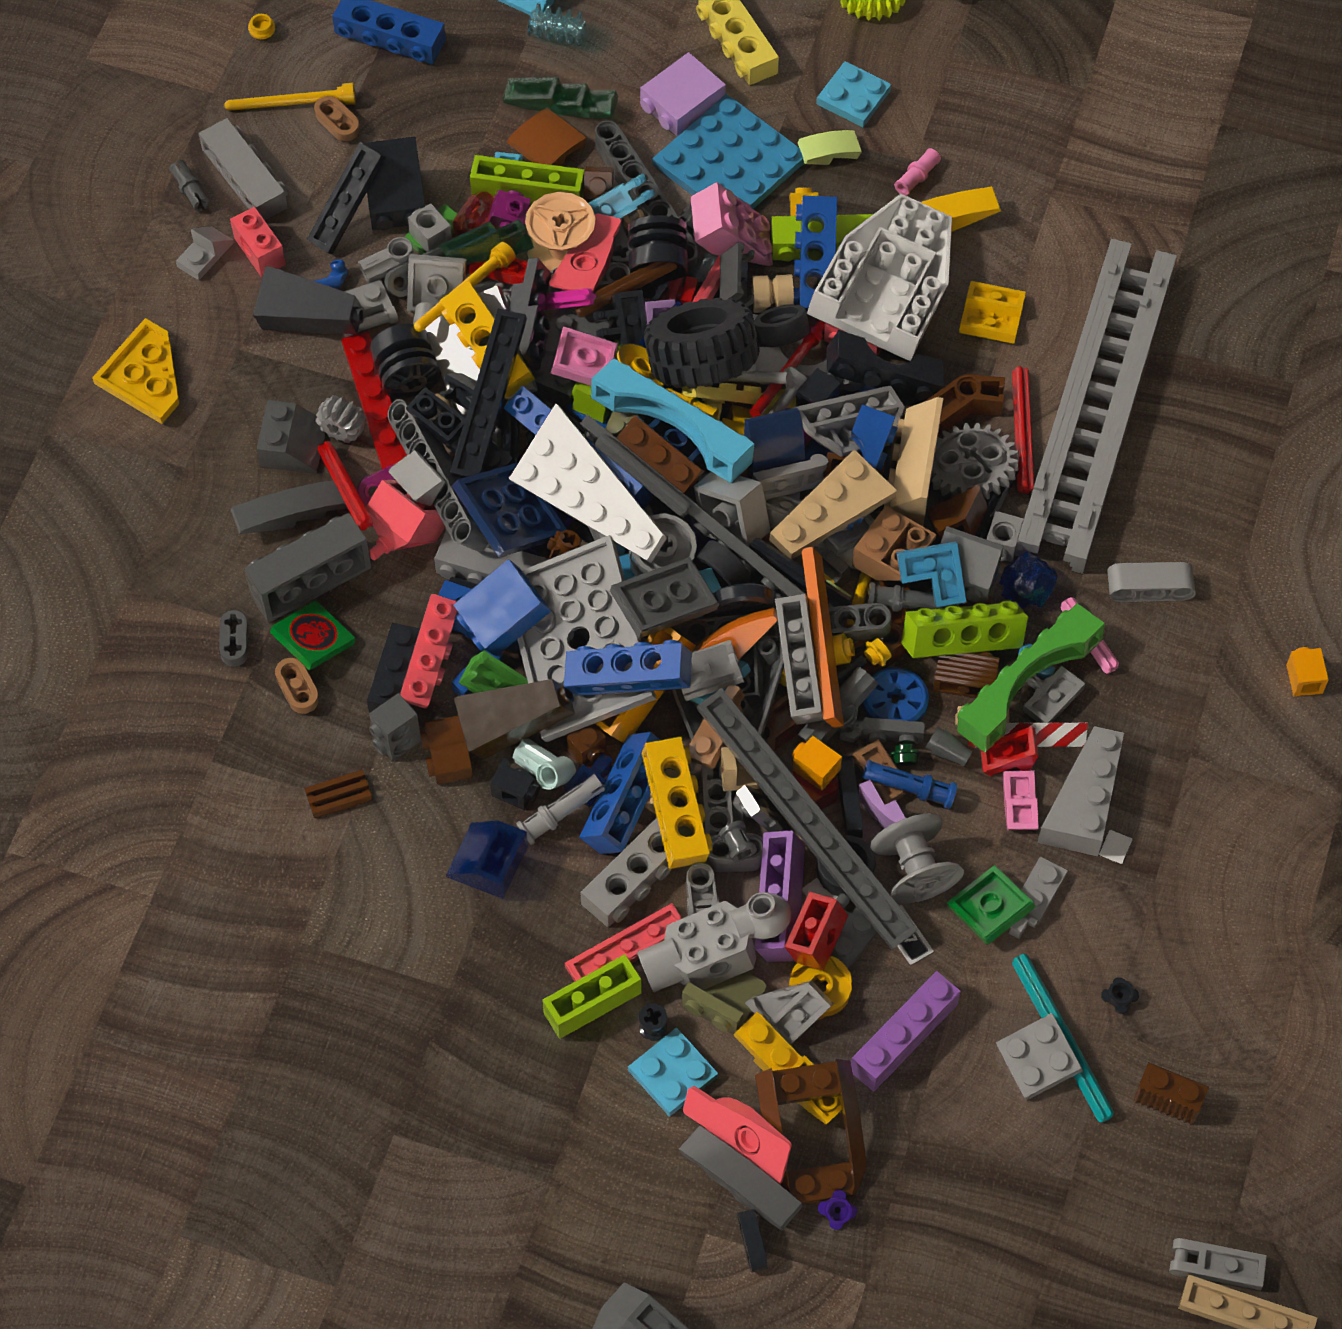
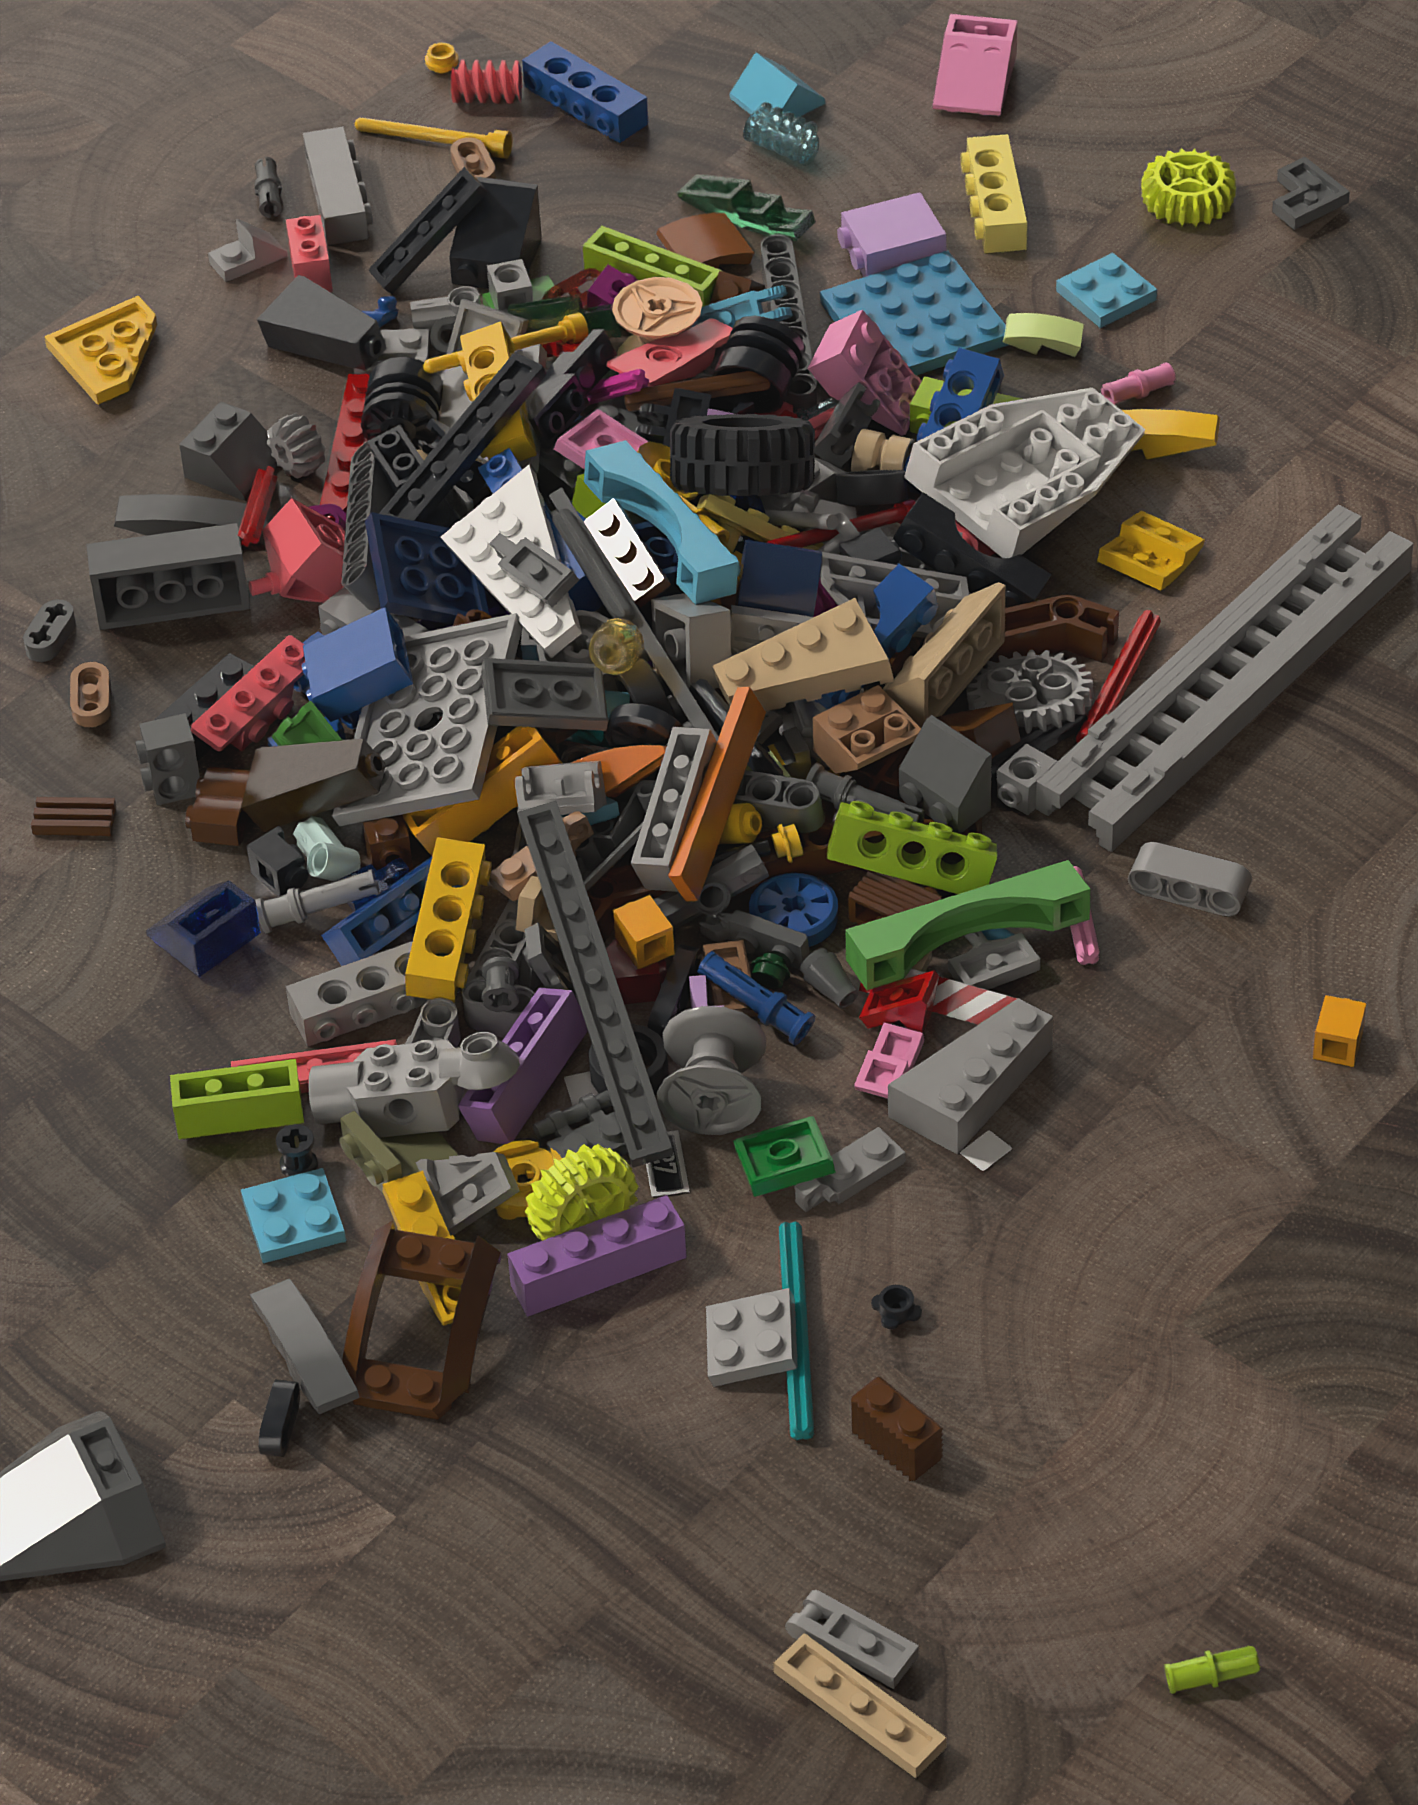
camera: 25 degrees right, 15 degrees down
tile [270,601,355,671] -> none
light grey slope [388,450,445,506] -> none
blue brick [564,640,692,696] -> none
coral piece [683,1086,792,1184] -> none
red brick [784,892,848,971] -> none
dark purple plate [818,1190,857,1230] -> none
dark azure plate [896,541,966,607] -> none
clear blue hair [999,552,1058,609] -> none
none -> coral piece [451,60,522,104]
none -> hinge [489,533,579,608]
none -> neon yellow gear [524,1144,639,1241]
none -> clear yellow head [589,618,644,675]

